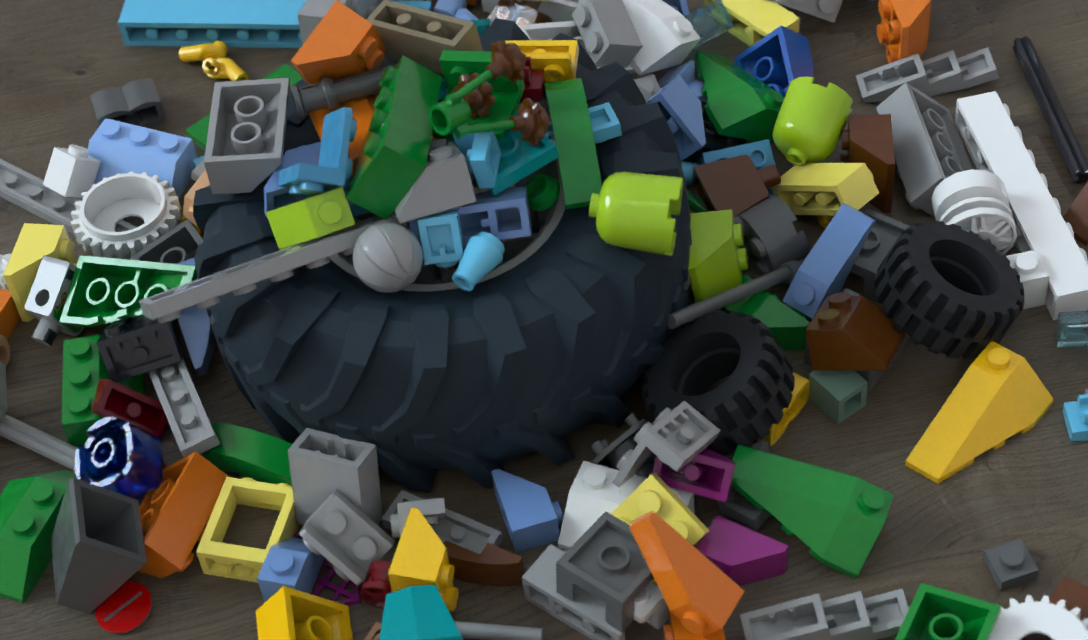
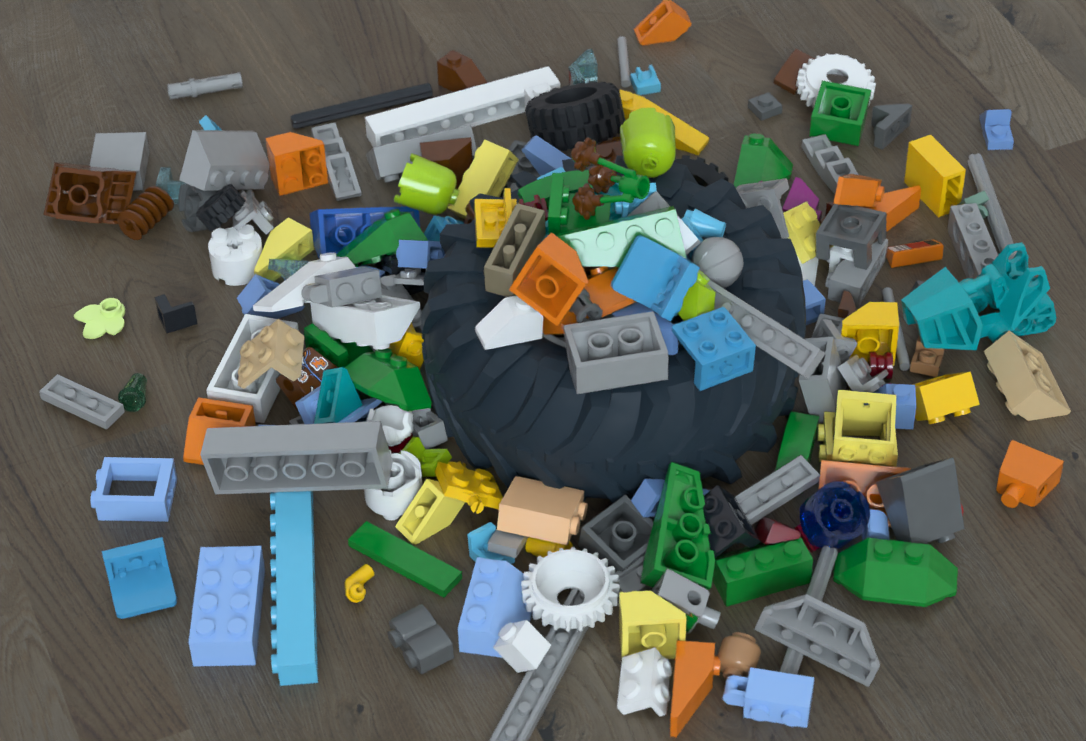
camera: 105 degrees left, 5 degrees down
yellow arm [179,41,228,63] -> none
white wheel [931,169,1017,255] -> none
none -> dark azure bracket [672,307,756,391]
none -> light yellow window [832,390,897,465]

